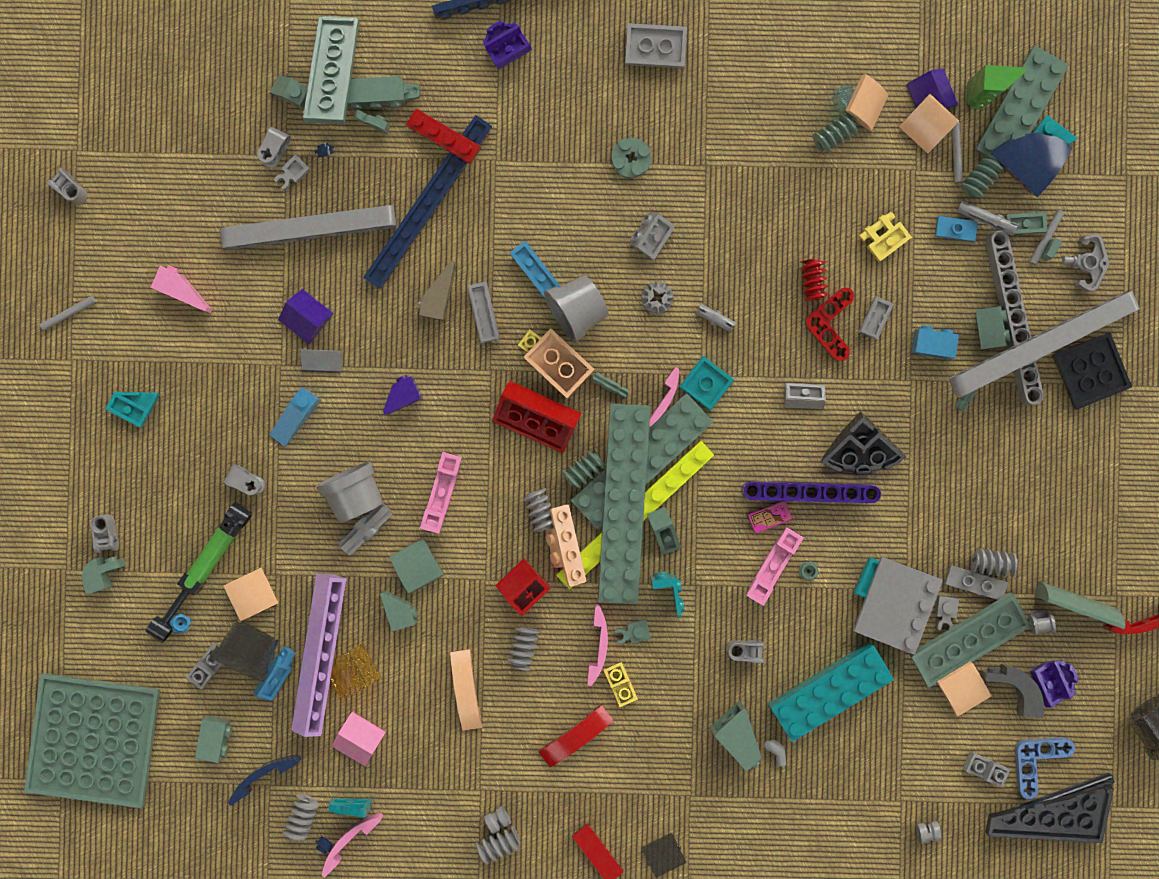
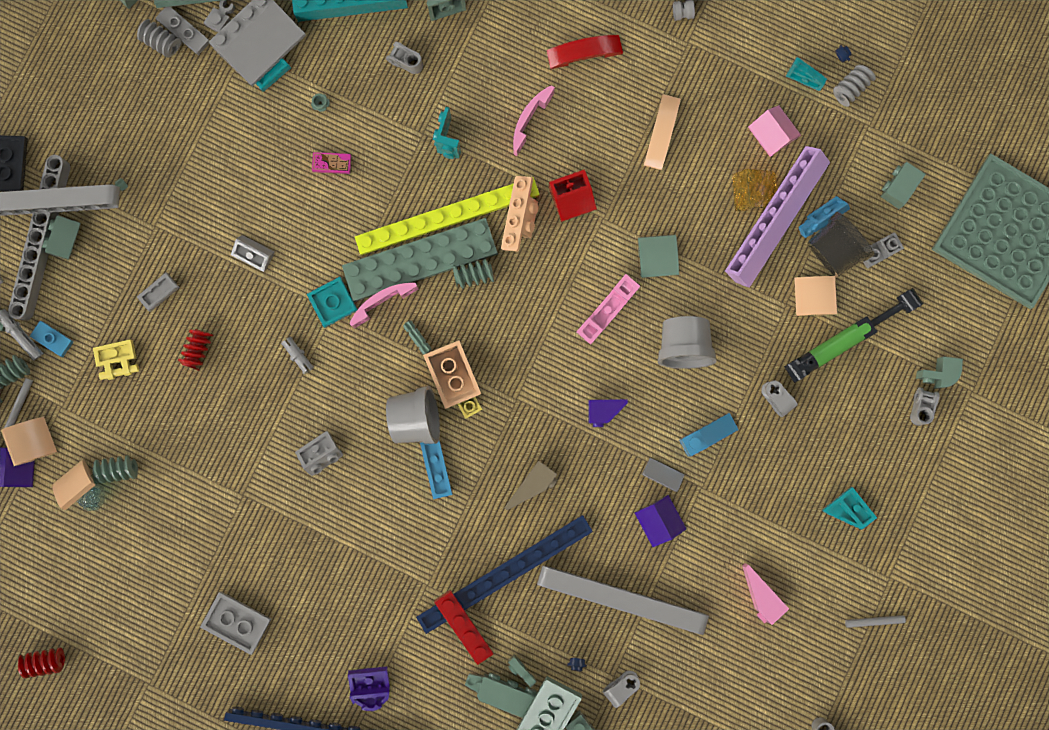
camera: 155 degrees left, 5 degrees down
dark azure plate [170,614,191,633] -> none
dark blue slope [228,755,302,806] -> none
light grey plate [274,154,311,191] -> none
bright pink slope [322,813,384,878] -> none
light grey piece [338,503,393,556] -> none
sand green slope [380,591,419,632] -> none
light grey plate [467,281,500,344] -> none
red slope [492,380,582,454] -> none
light grey piece [507,626,540,671] -> none
light grey piece [523,488,554,532] -> none
sand green plate [598,403,651,604] -> none
light yellow slope [604,662,638,707] -> none
sand green plate [611,138,651,179] -> none
sand green plate [614,619,651,644] -> none
light grey gear [642,282,673,314] -> none
sand green slope [647,507,681,555] -> none
dark purple beam [741,481,881,503] -> none
bright pink slope [746,527,804,606] -> none
red beam [805,287,854,362] -> none
black brick [821,411,906,475] -> none
dark azure brick [911,326,959,359] -> none

